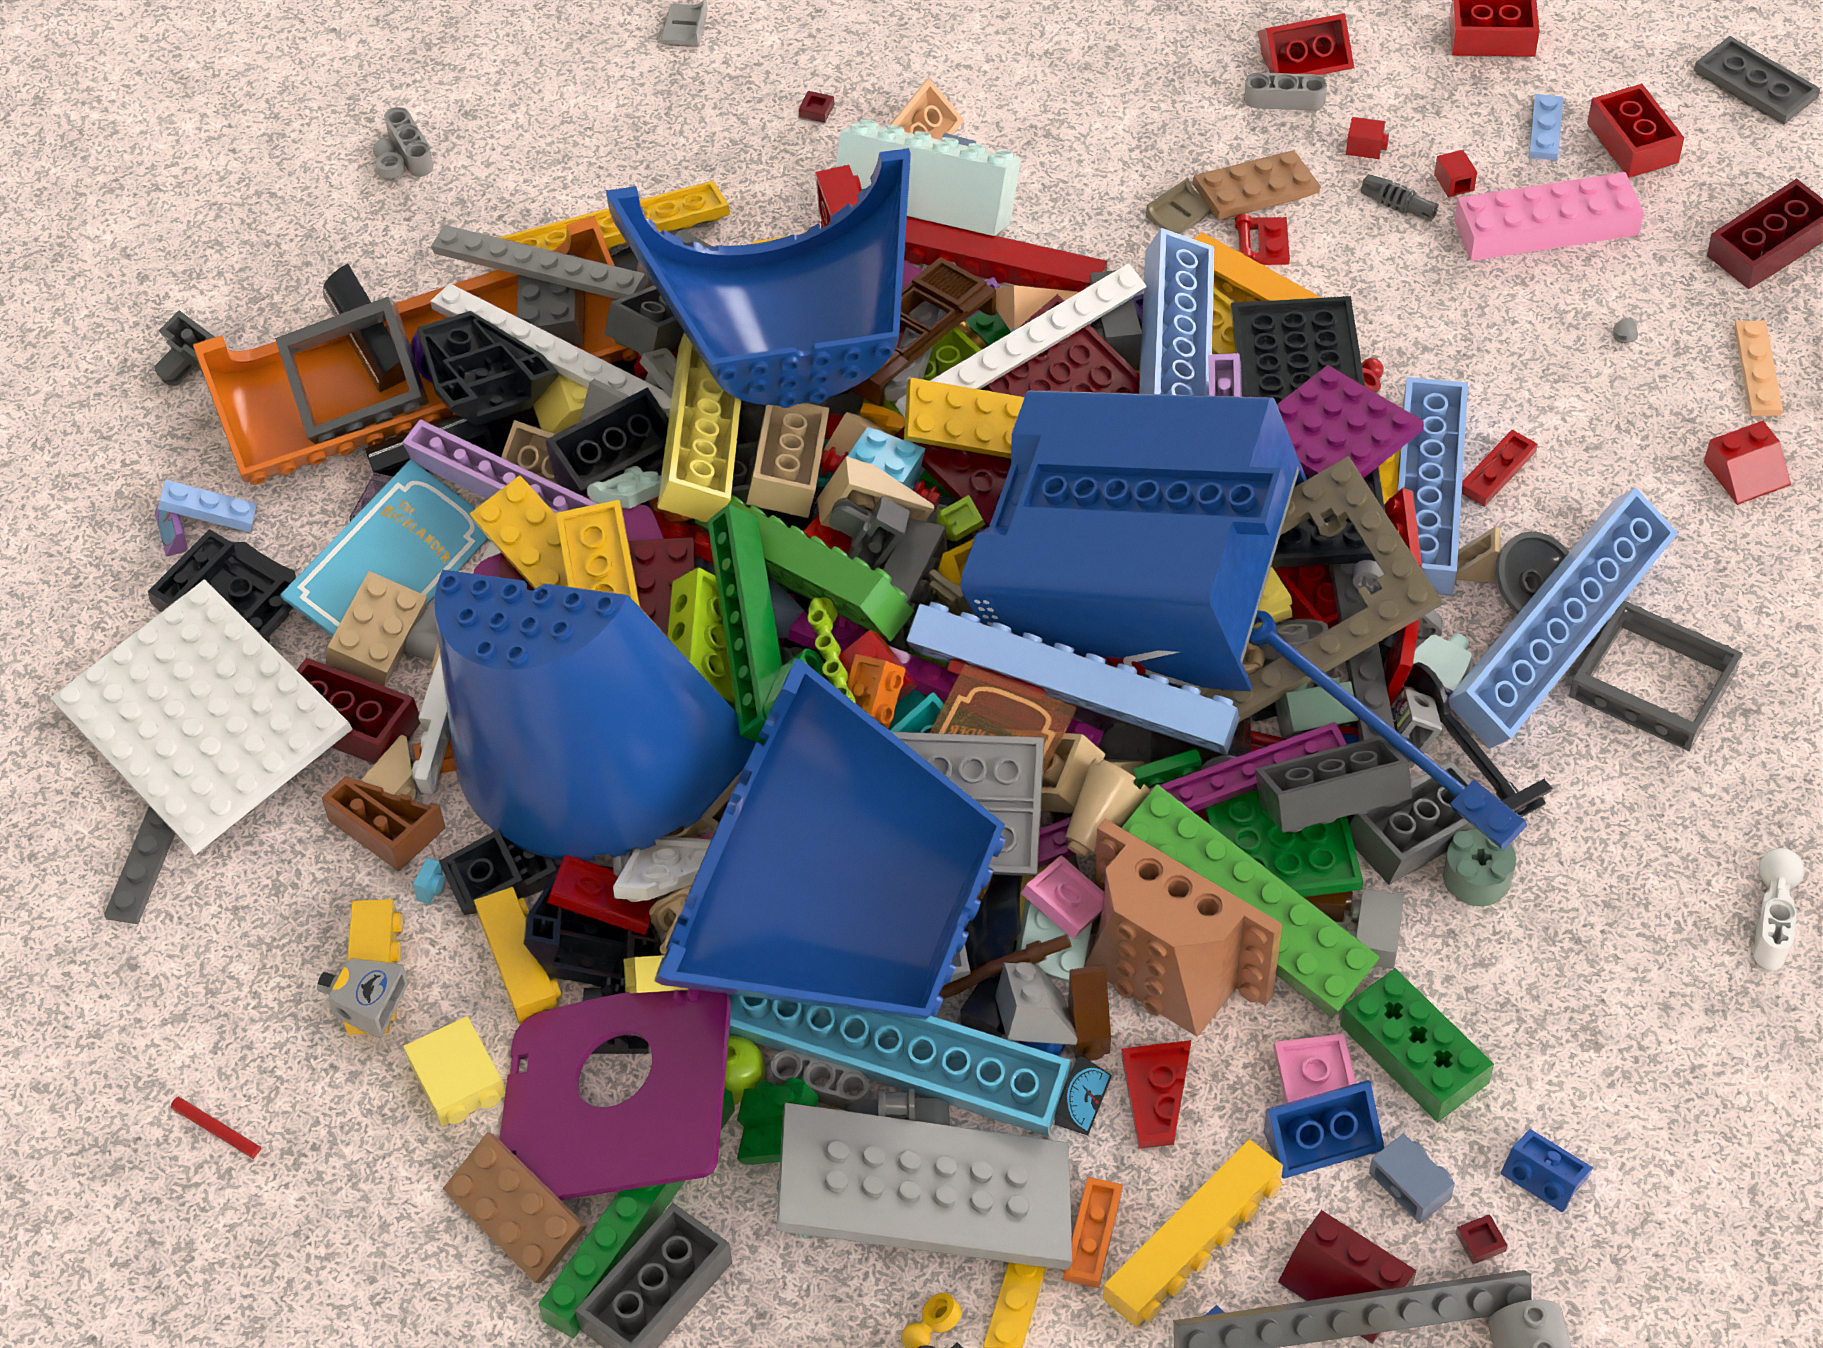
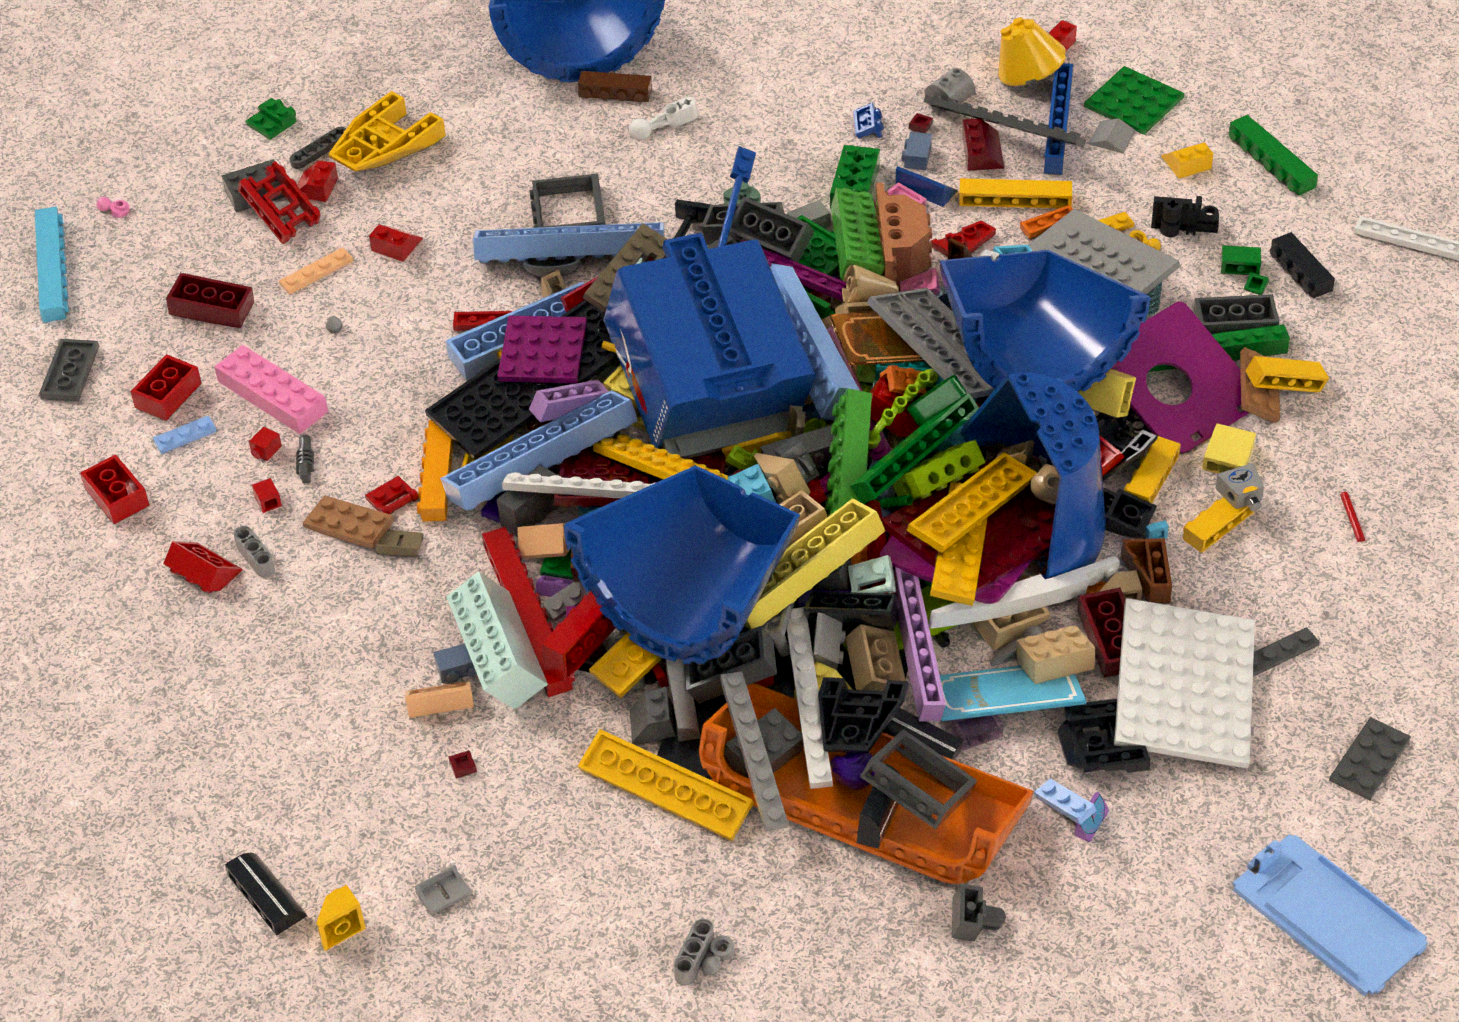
camera: 130 degrees left, 5 degrees down
none -> yellow brick [1245,356,1329,392]

